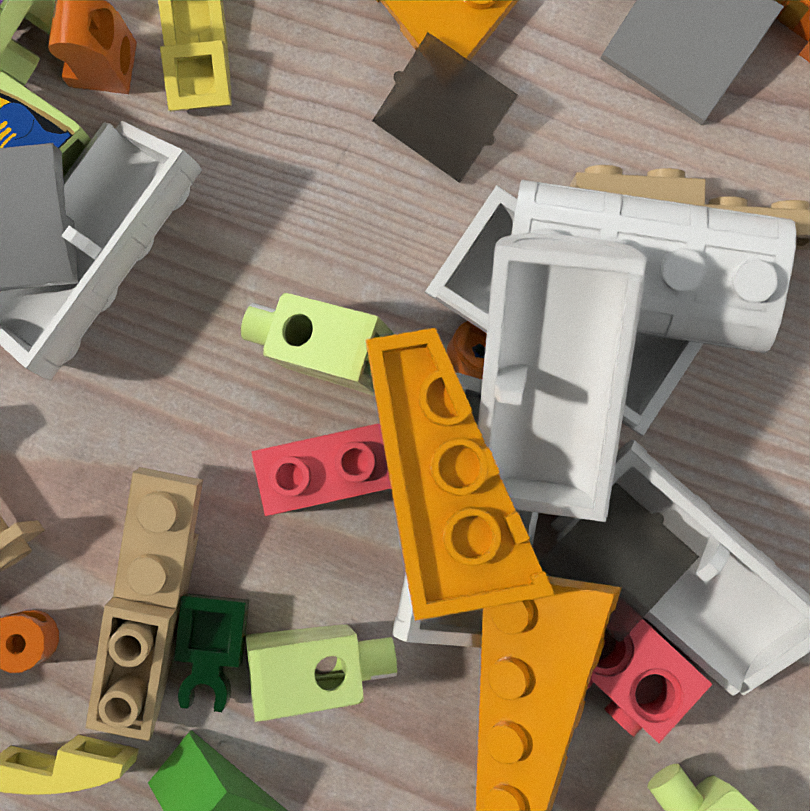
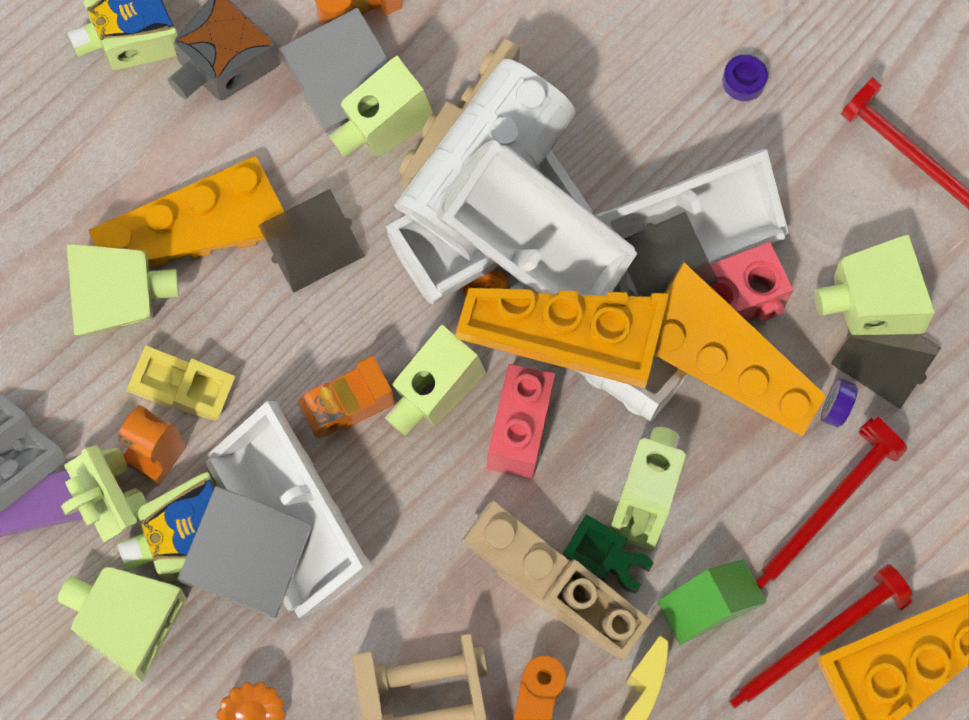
camera: 70 degrees left, 15 degrees down
none -> orange leg [298,355,394,438]
none -> yellowish green torso [329,56,433,158]

